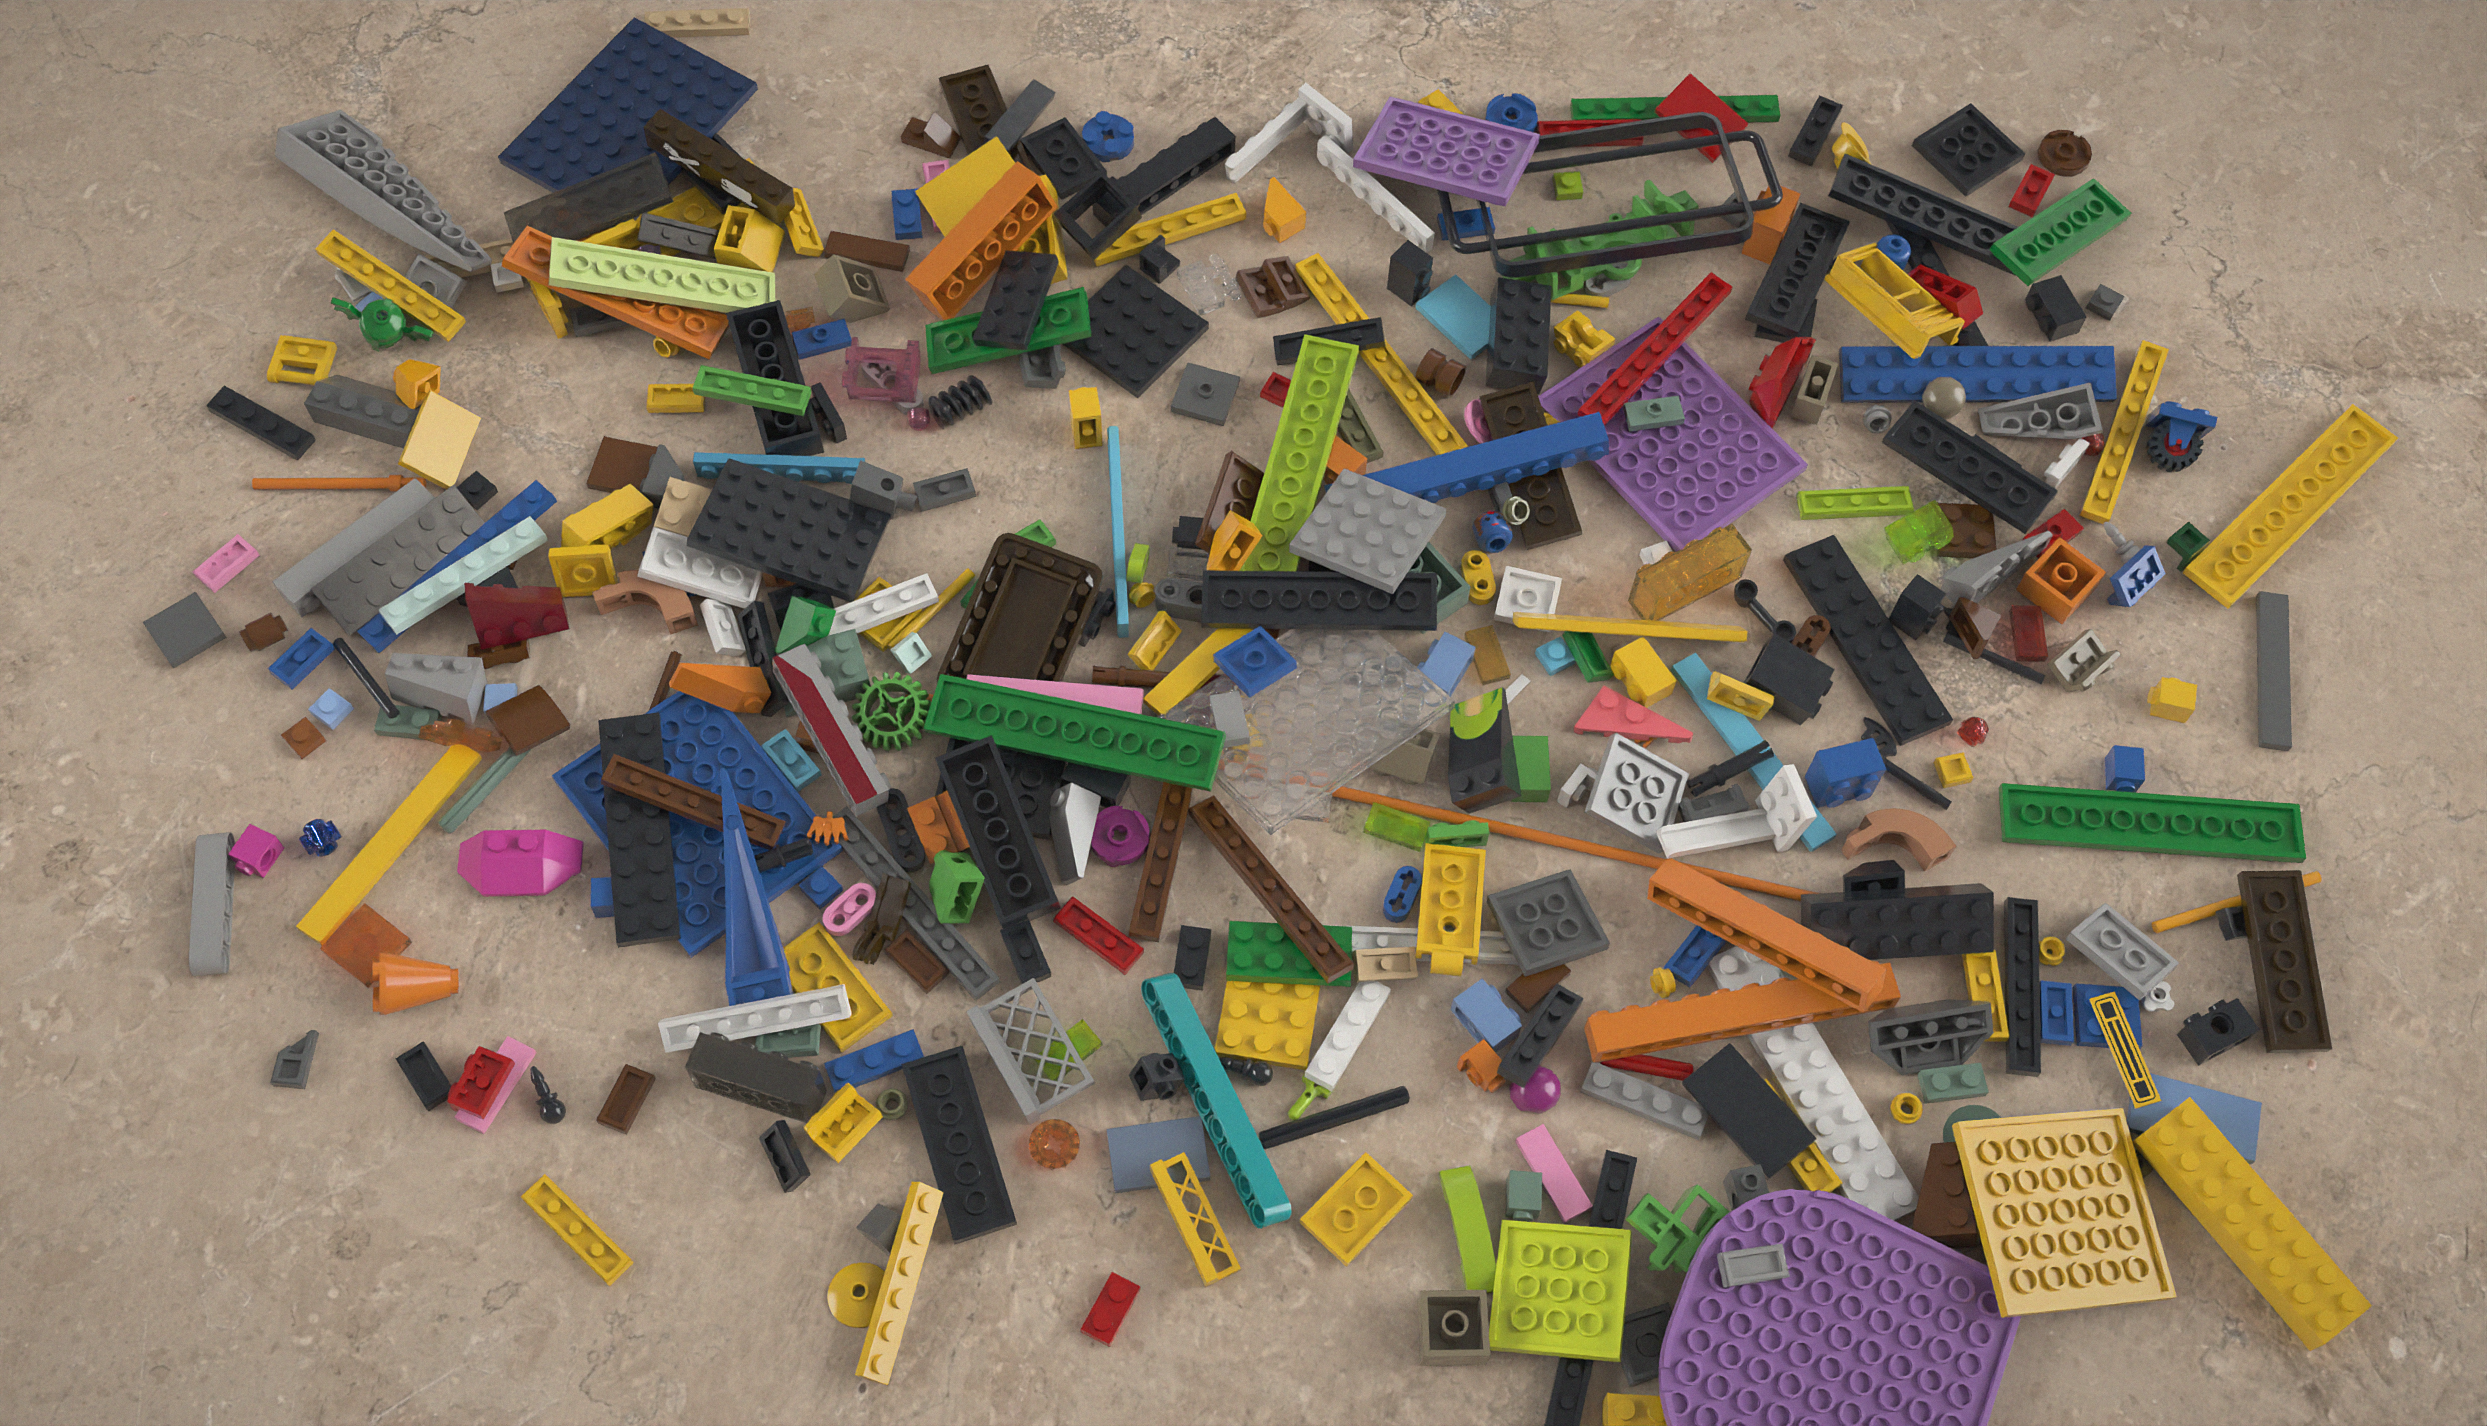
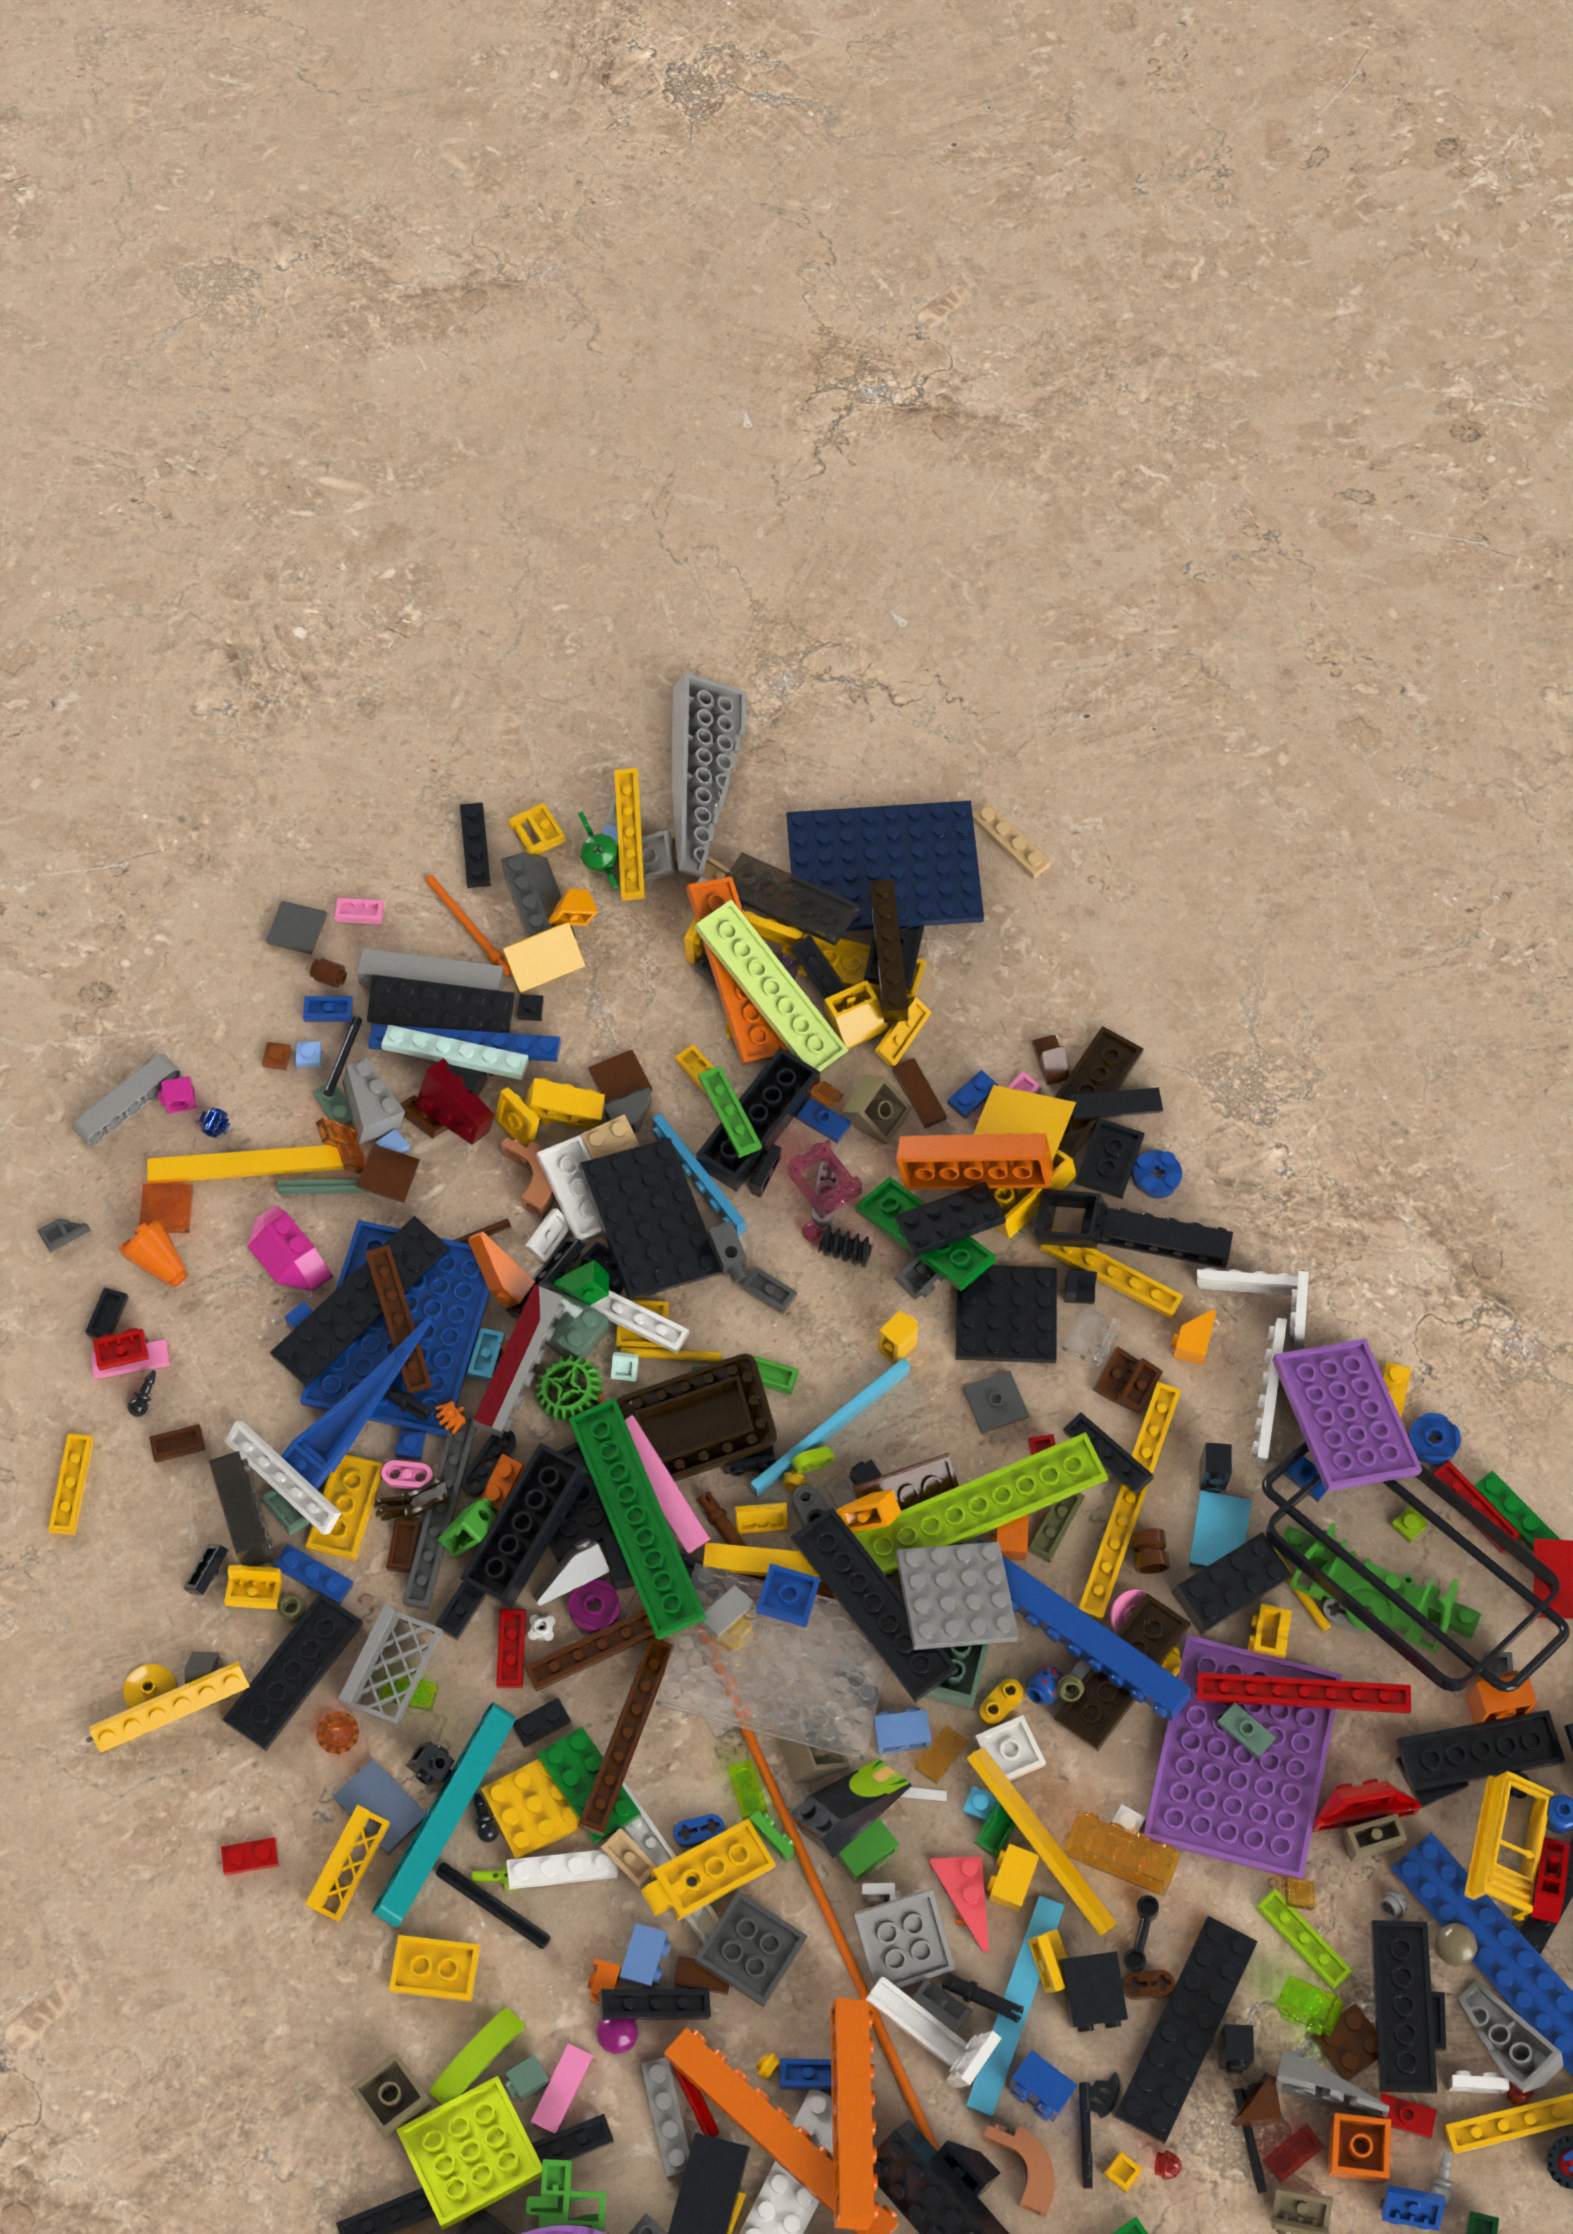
camera: 55 degrees right, 0 degrees up
none -> white plate [528,1615,555,1641]
none -> clear yellow tile [1285,1877,1315,1911]

